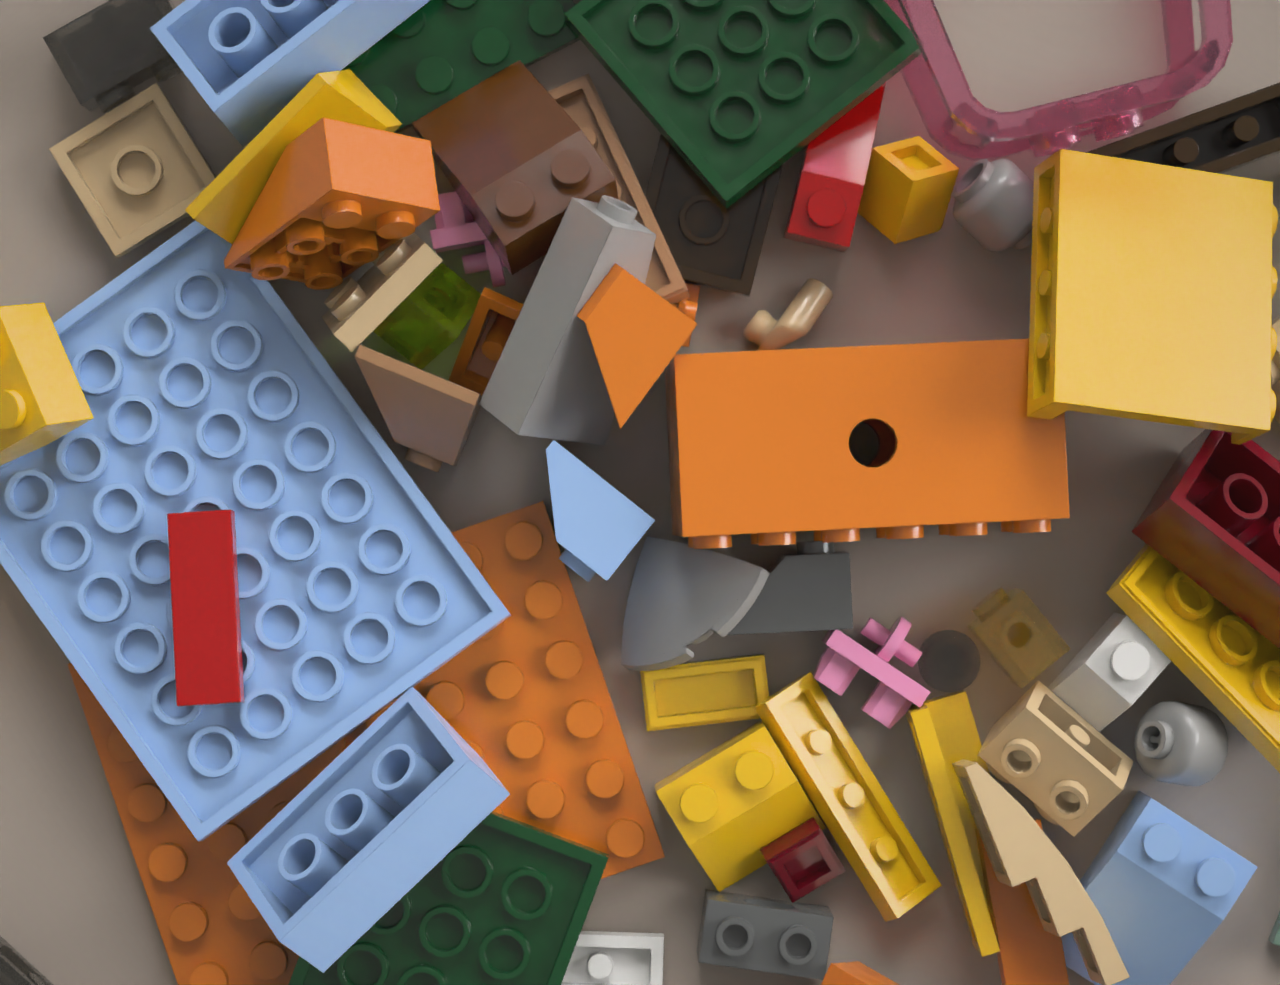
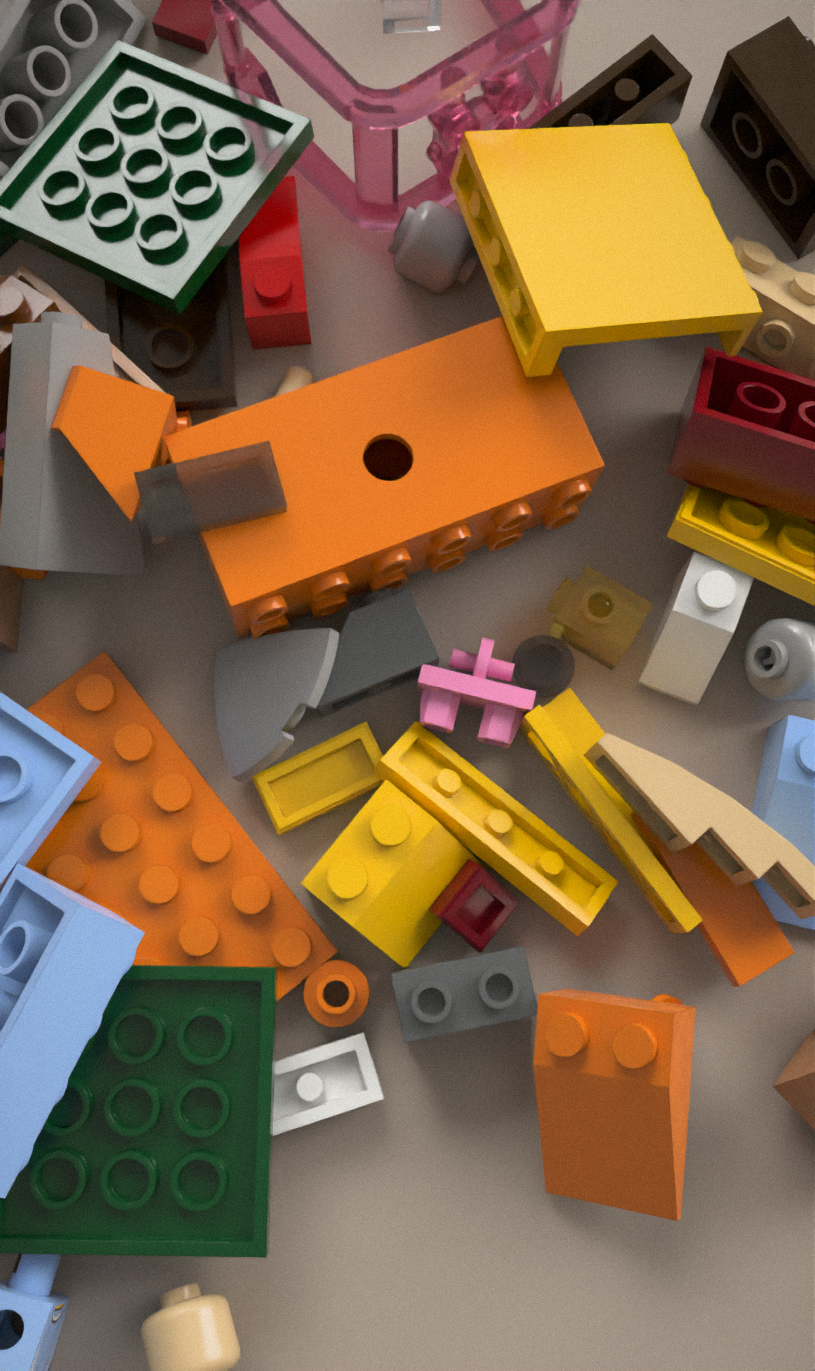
camera: 25 degrees left, 10 degrees down
light blue slope [546,440,655,582] -> none
yellow panel [858,136,959,244] -> none
tan brick [978,680,1134,837] -> none
none -> clear smoke tile [134,441,287,544]
none -> orange plate [303,960,370,1027]

